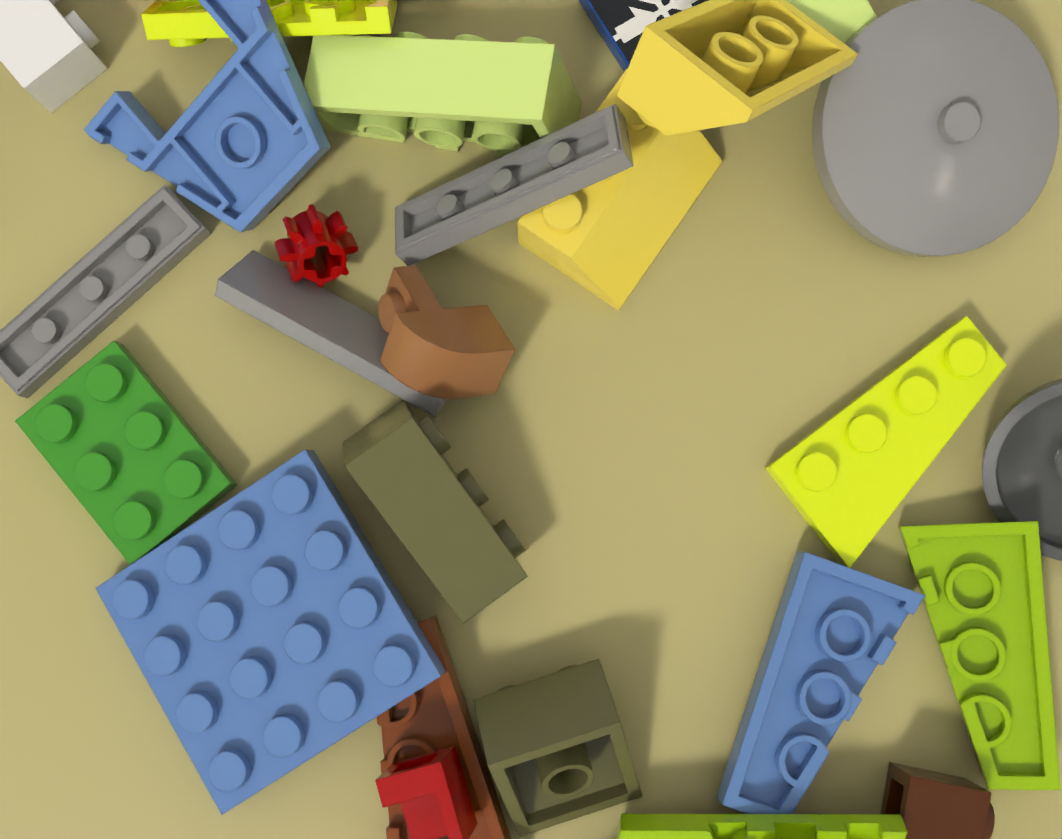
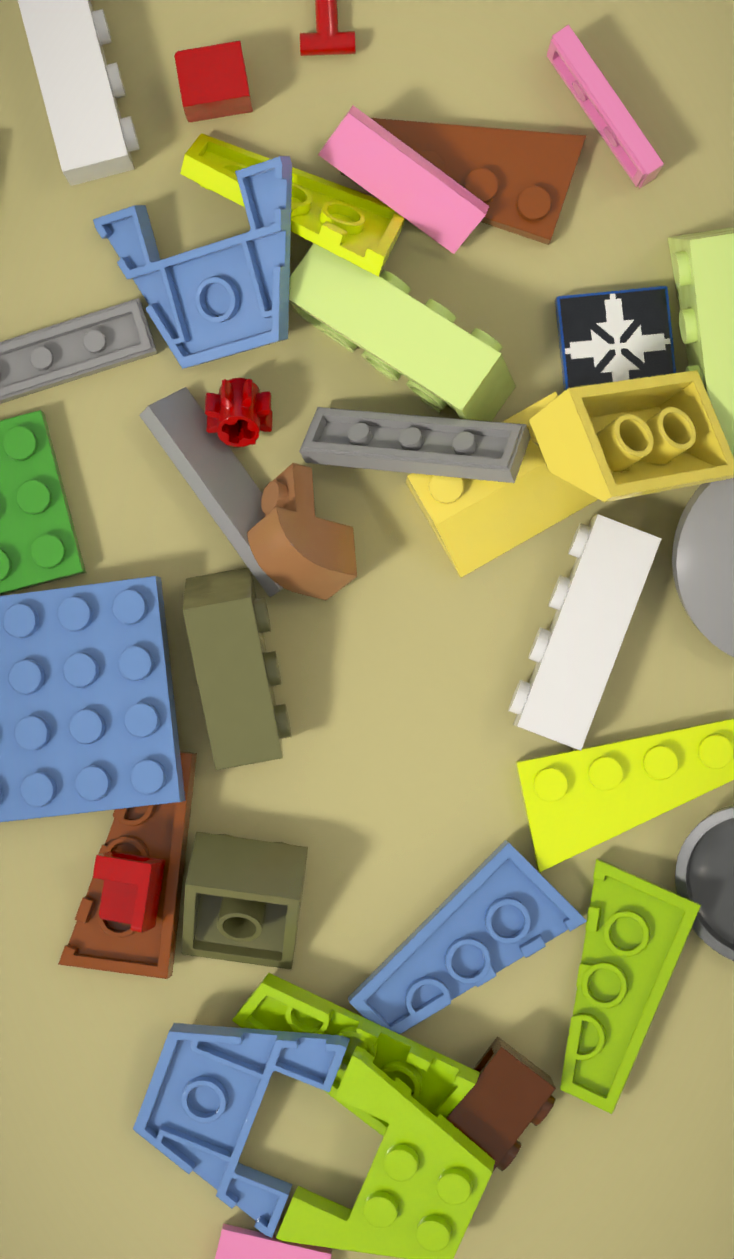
camera: 20 degrees right, 5 degrees up
none -> white brick [508,514,662,751]

